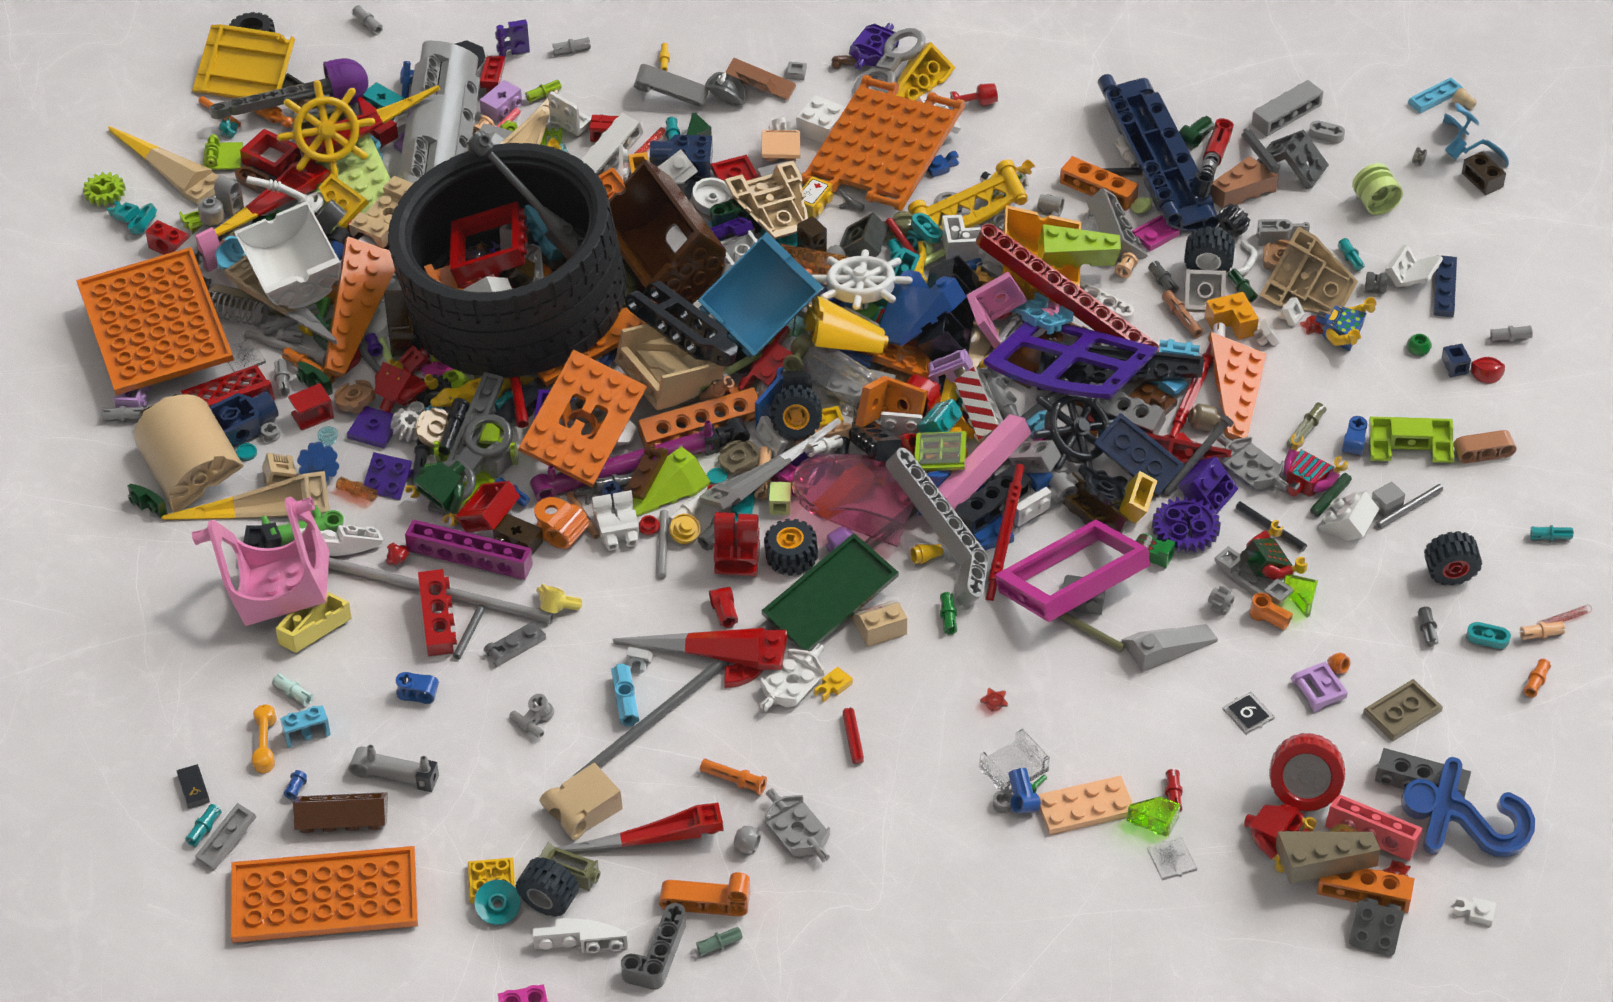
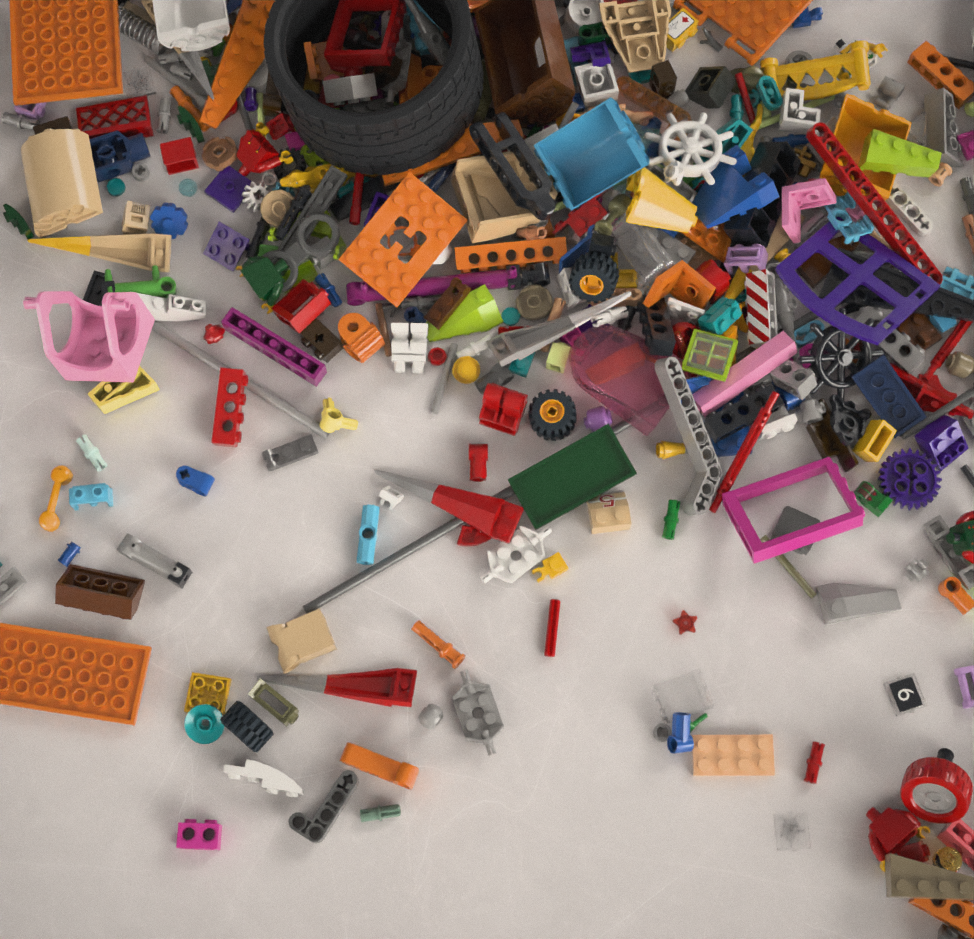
camera: 15 degrees right, 25 degrees up
clear orange pin [336,476,378,502] -> none
dark grey piece [453,606,485,659] -> none
light grey piece [510,694,554,738] -> none
clear neon green slope [1127,796,1180,837] -> none
none -> white plate [664,160,684,184]

